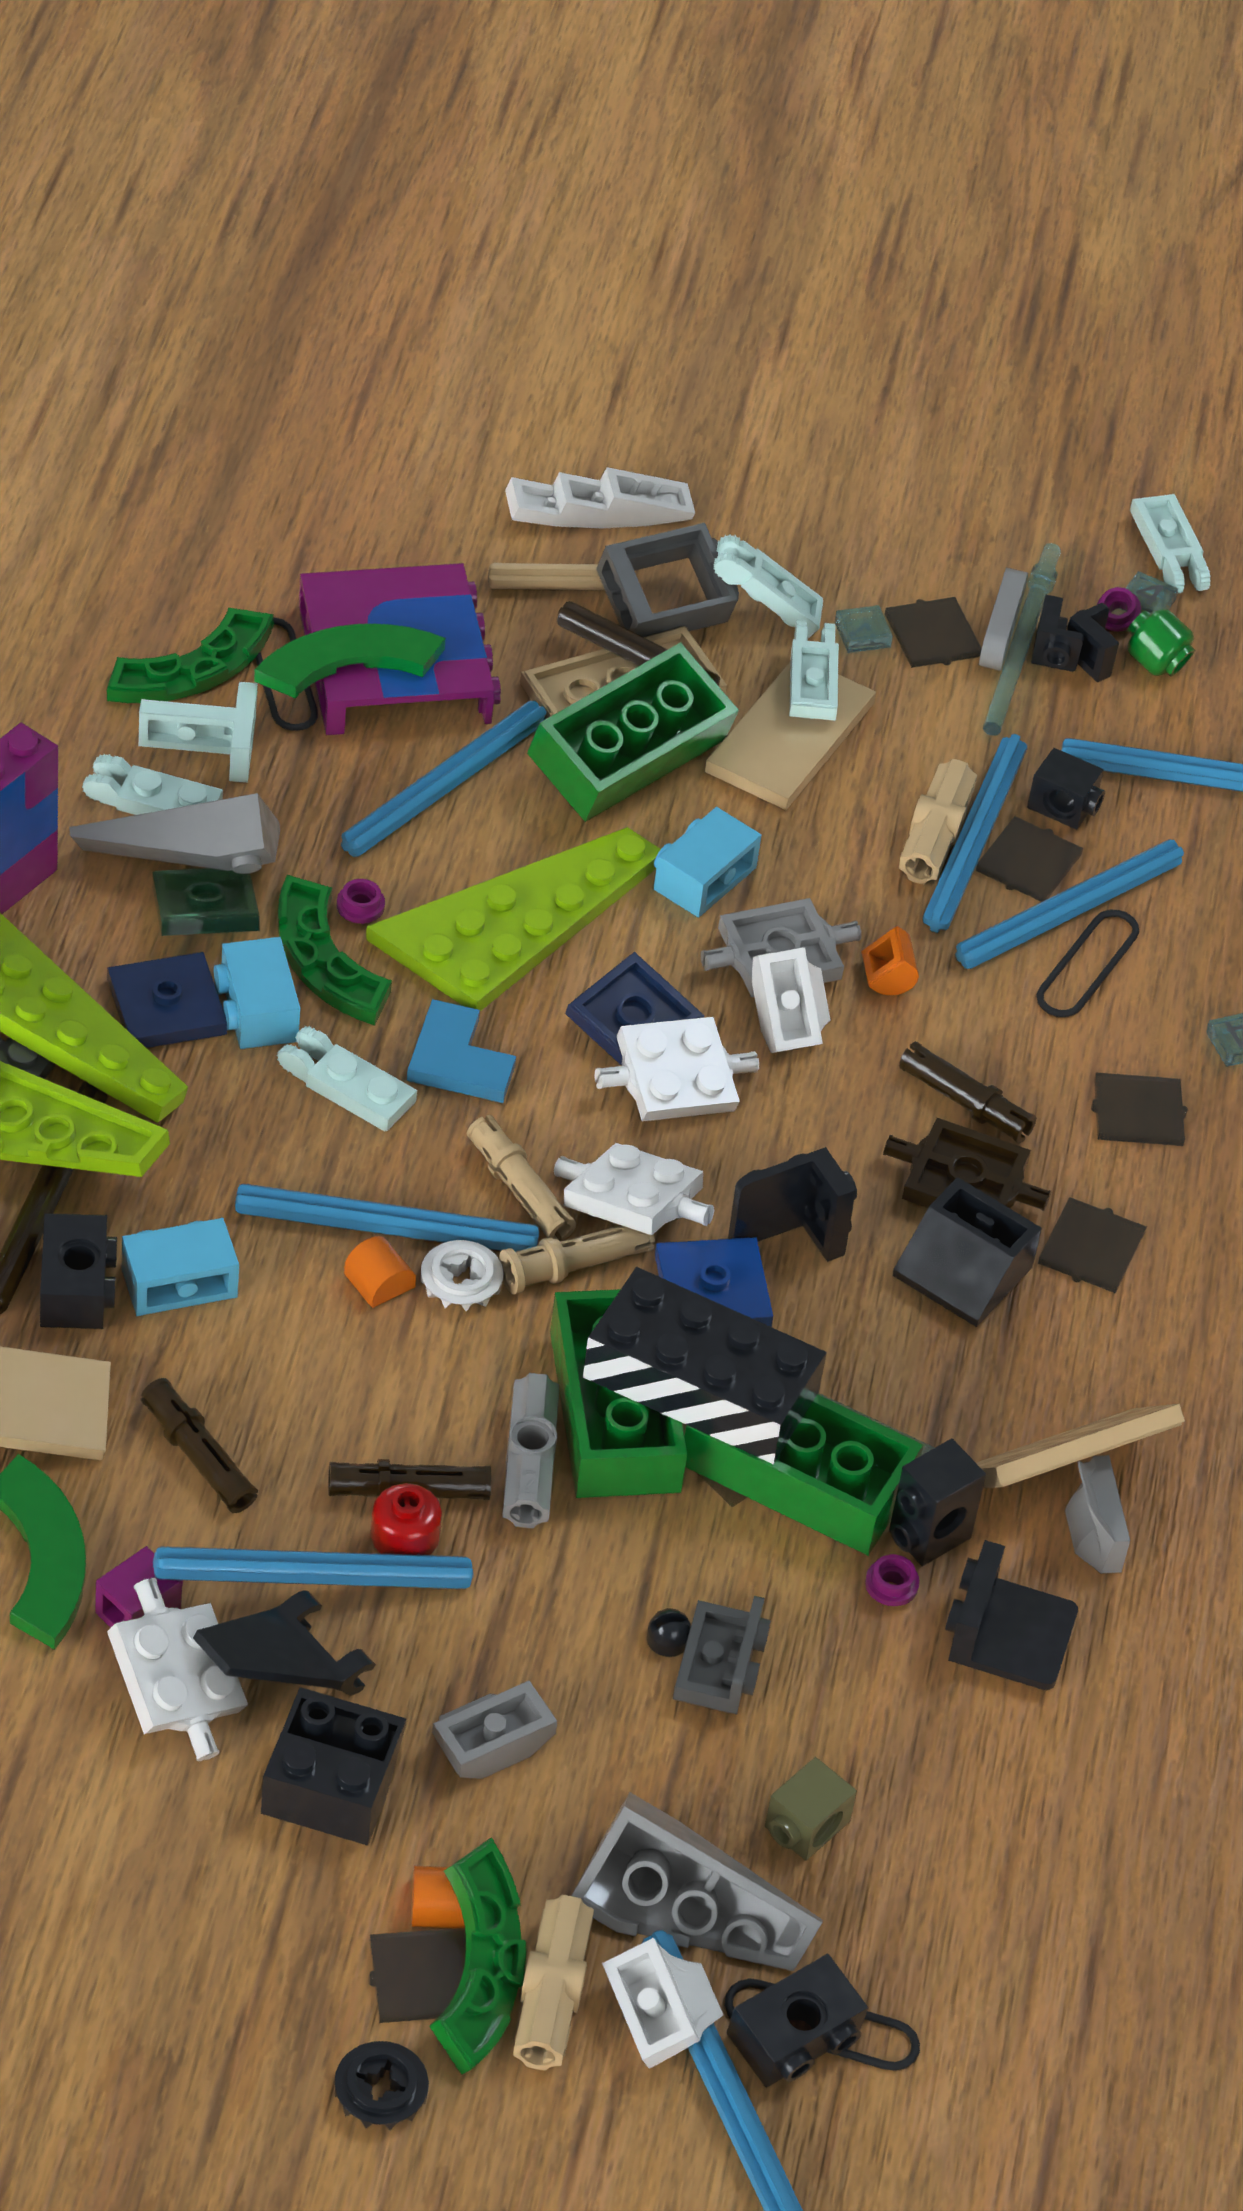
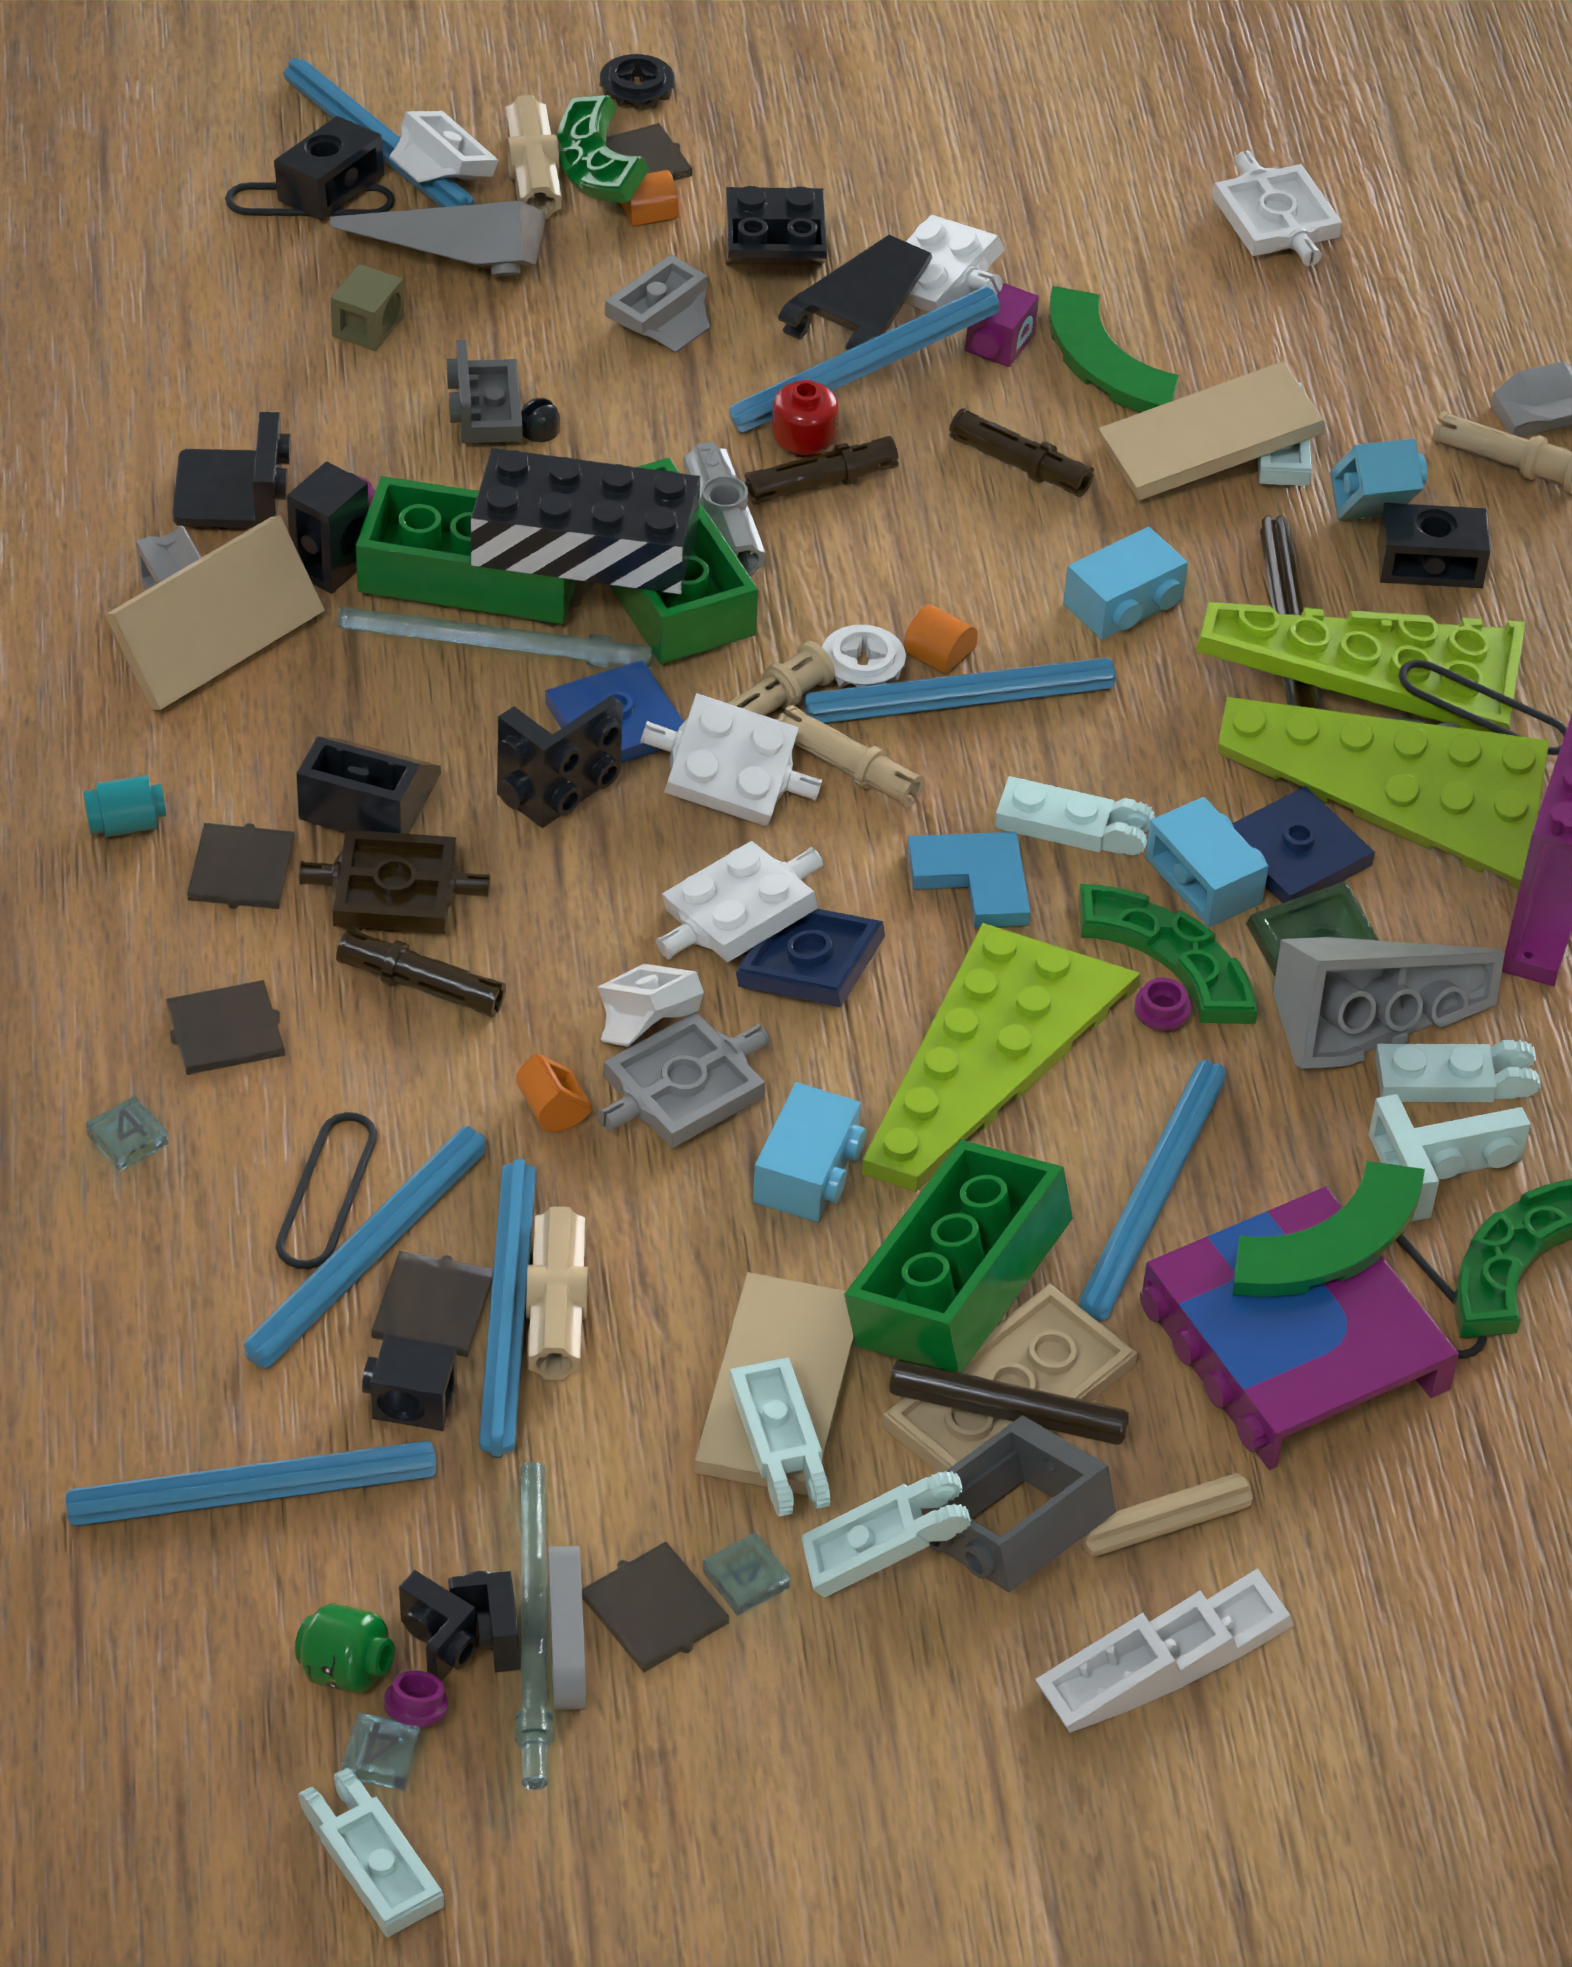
camera: 165 degrees right, 0 degrees up
black brick [40,1213,117,1329] -> none
none -> teal brick [83,775,166,838]

